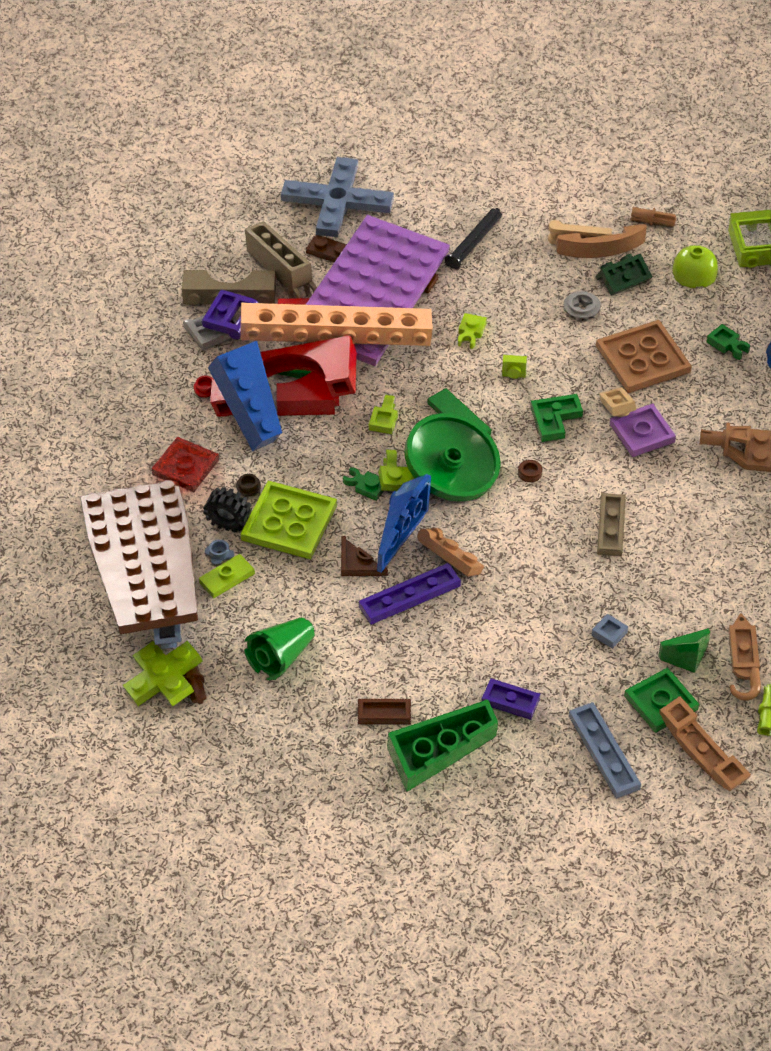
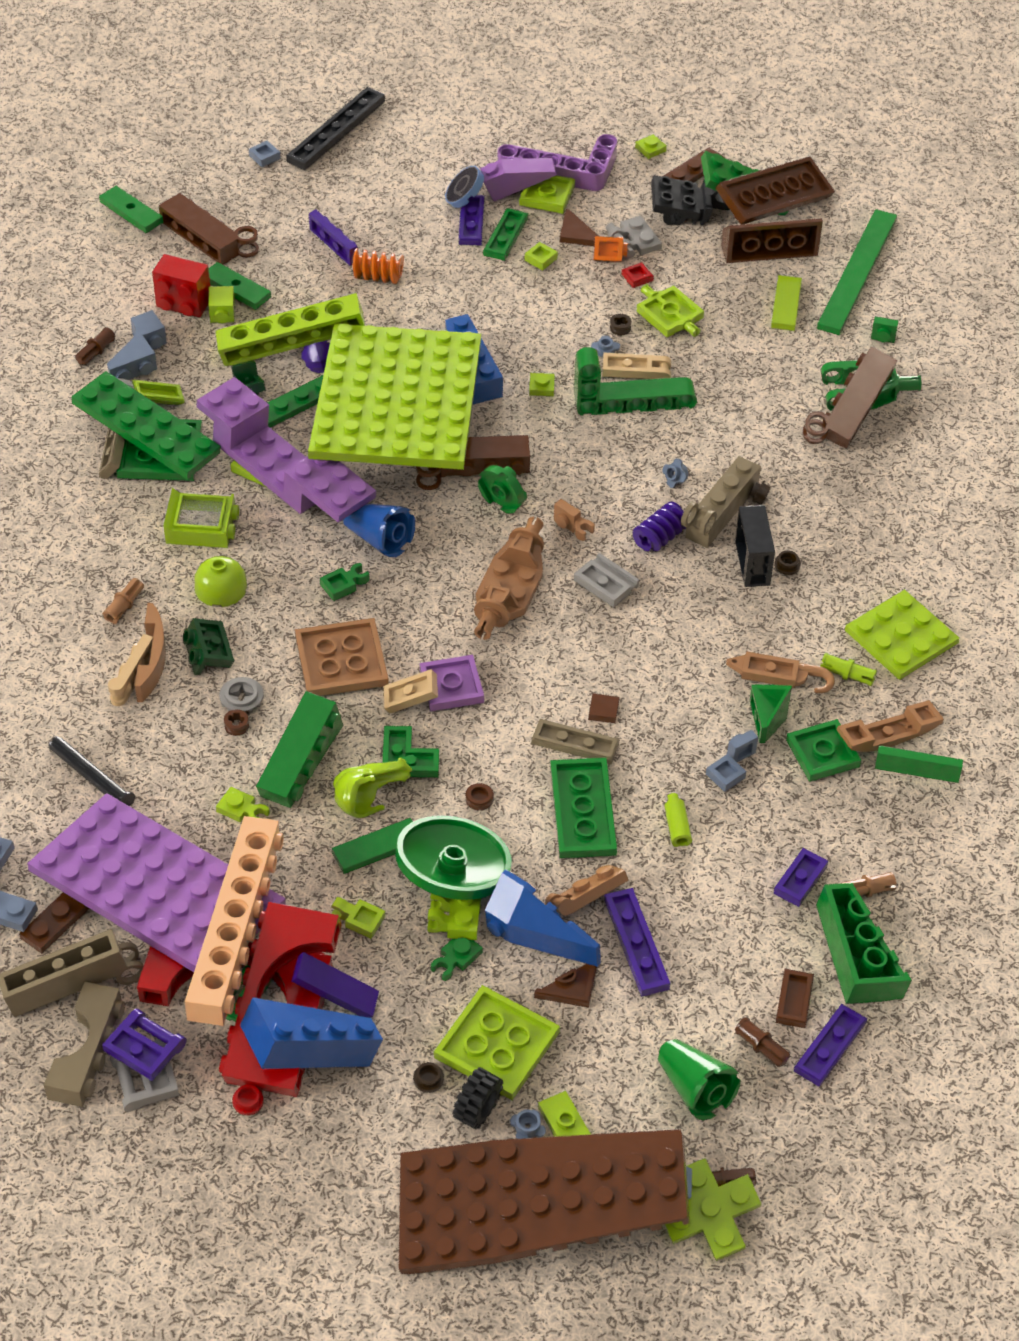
camera: 80 degrees left, 0 degrees up
clear red plate [151,437,219,493] -> none
lime plate [502,355,527,379] -> none
sand blue plate [569,702,641,799] -> none
none -> reddish brown bush [224,709,249,736]
none -> green wedge [256,691,344,808]
none -> dark purple tile [291,952,379,1018]
none -> lime piece [333,758,412,818]
none -> green plate [550,758,617,858]
none -> reddish brown tile [588,693,620,724]
none -> lime cylinder [664,793,692,847]
none -> sand blue plate [727,730,758,762]
none -> reddish brown axle [735,1017,790,1067]
none -> dark purple tile [794,1003,868,1087]
none -> medium nougat axle [840,872,896,898]
none -> green tile [875,746,963,783]

